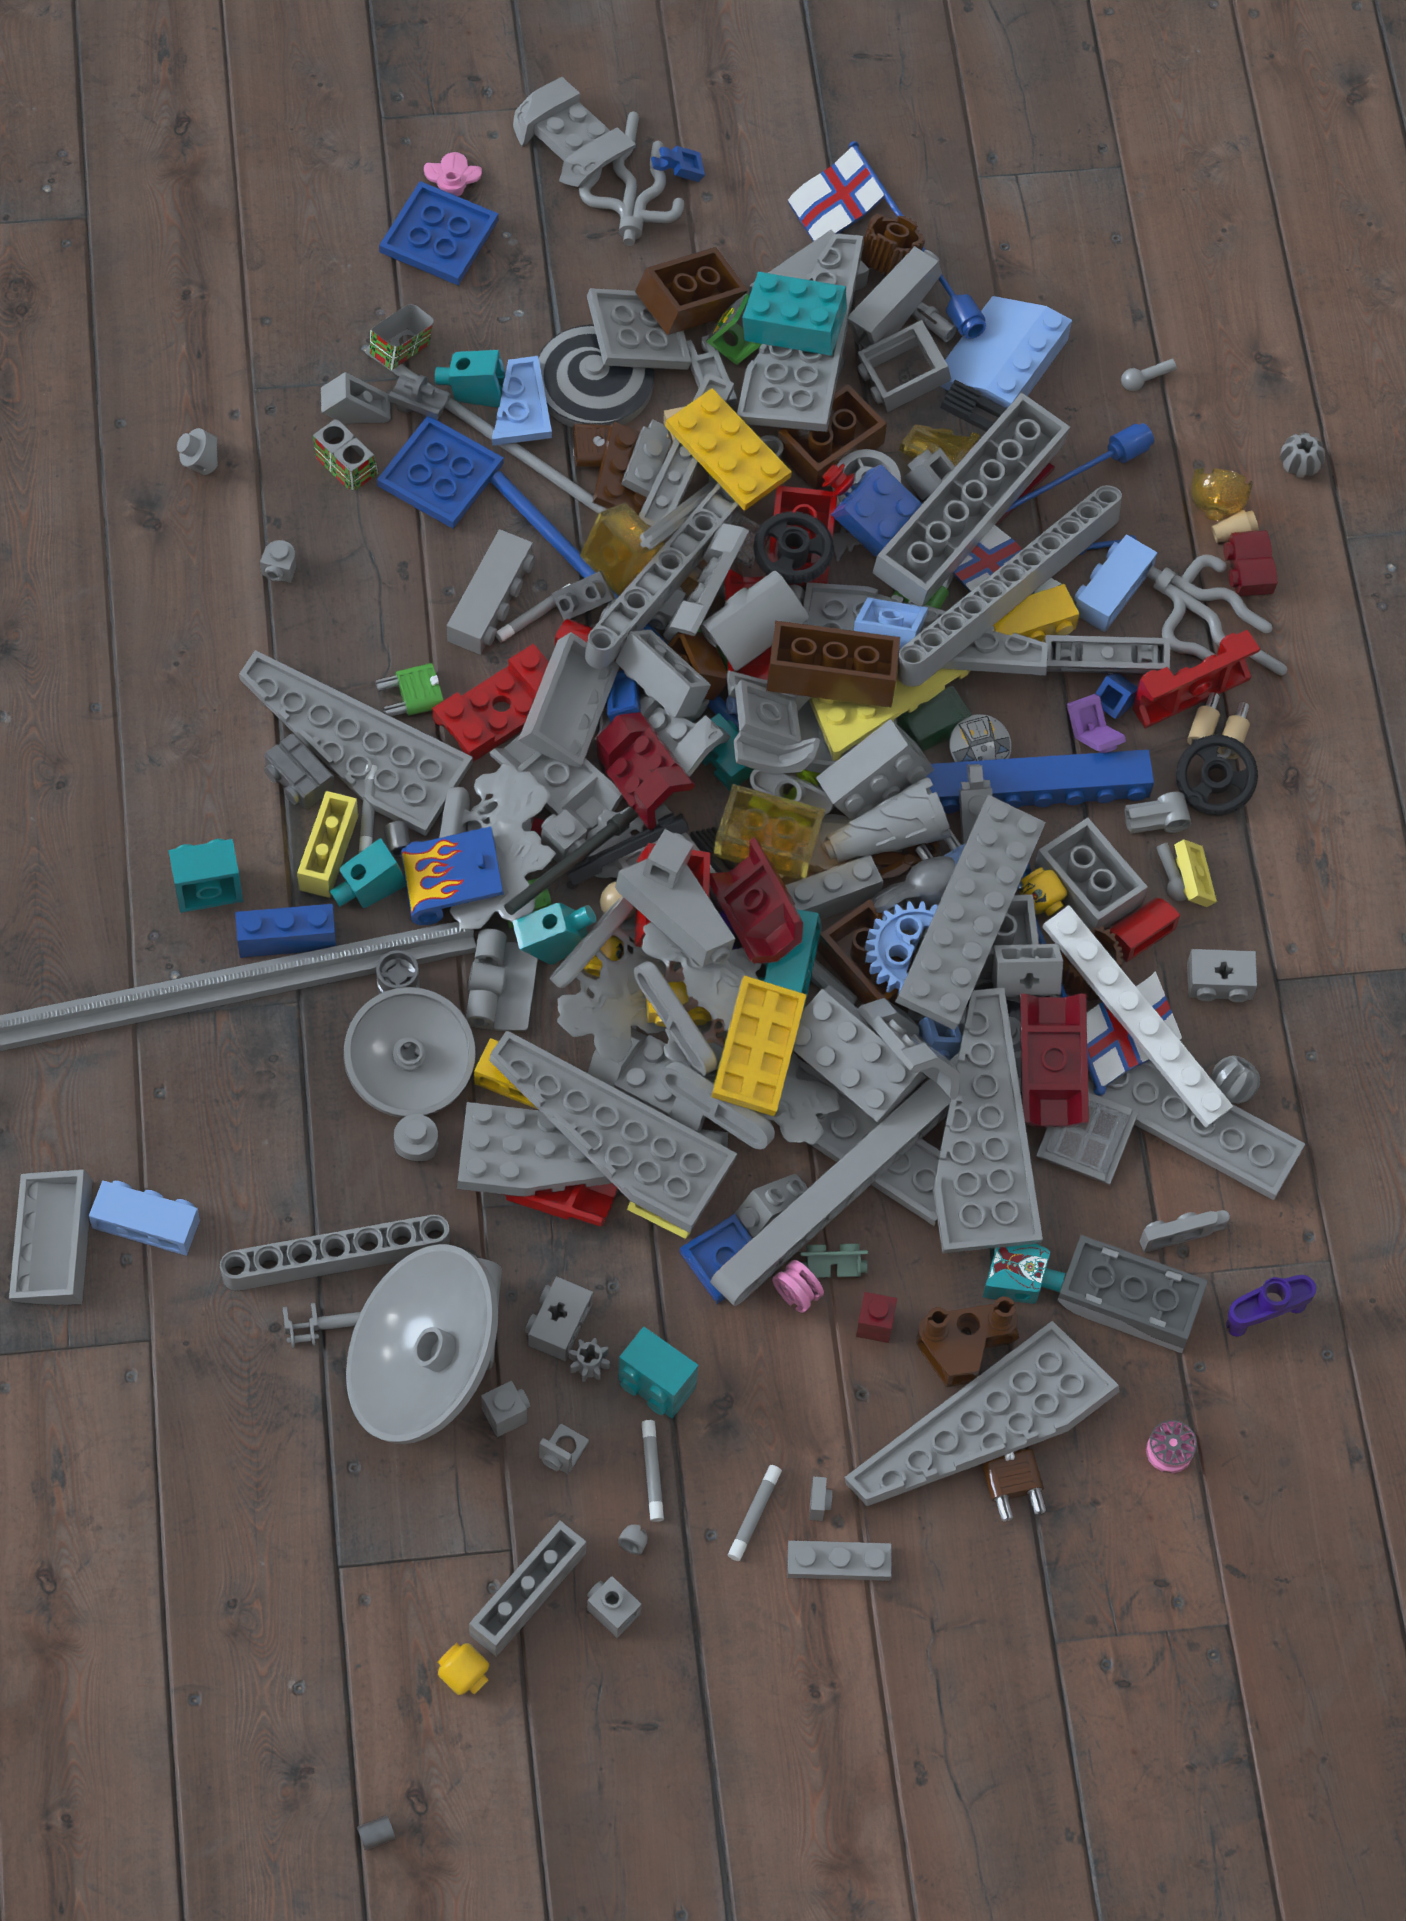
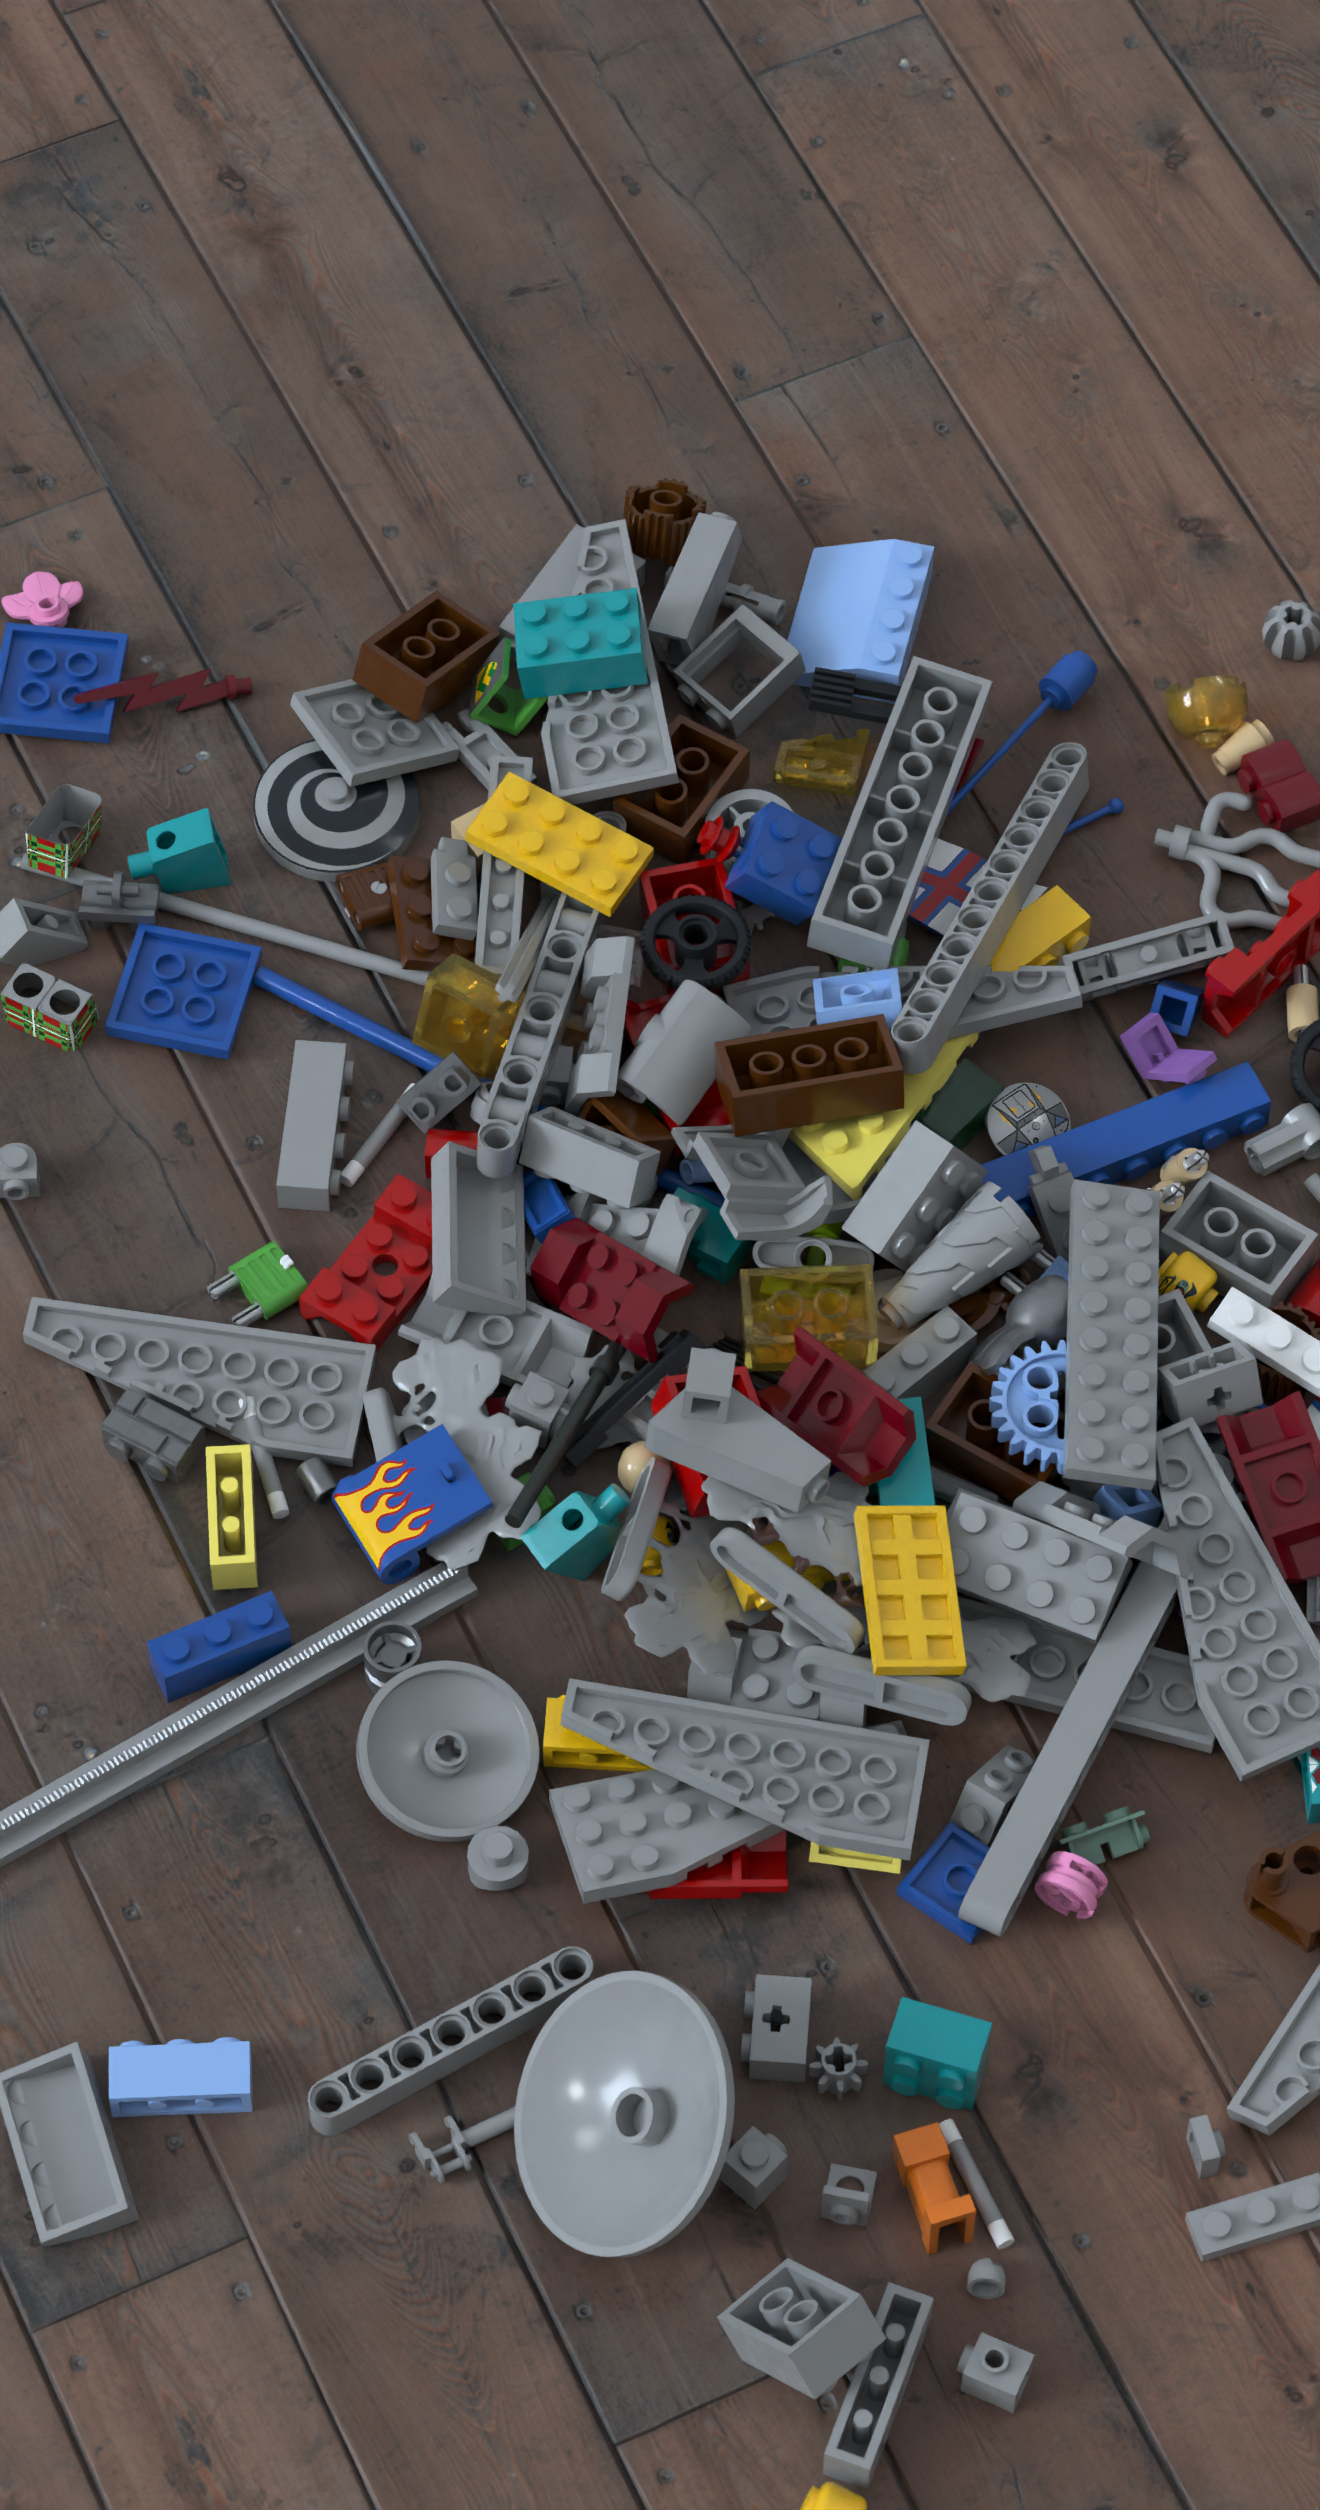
camera: 15 degrees left, 5 degrees down
teal brick [169,839,243,913] -> none
teal torso [330,838,406,908] -> none
light grey panel [466,929,538,1032] -> none
light blue wing [492,356,552,446] -> none
light grey piece [513,77,636,187] -> none
light grey plant [579,111,684,246] -> none
blue plate [651,146,705,182] -> none
light grey bar [728,1465,782,1561] -> none
flag [788,141,986,339] -> none
dark red brick [856,1292,897,1343] -> none
light grey brick [904,448,955,500] -> none
light blue brick [1074,534,1157,632] -> none
light grey bar [1121,358,1177,391] -> none
none -> dark red piece [73,668,252,713]
none -> light grey brick [717,2258,887,2399]
none -> orange piece [892,2122,976,2255]
none -> piece [1146,1148,1209,1221]

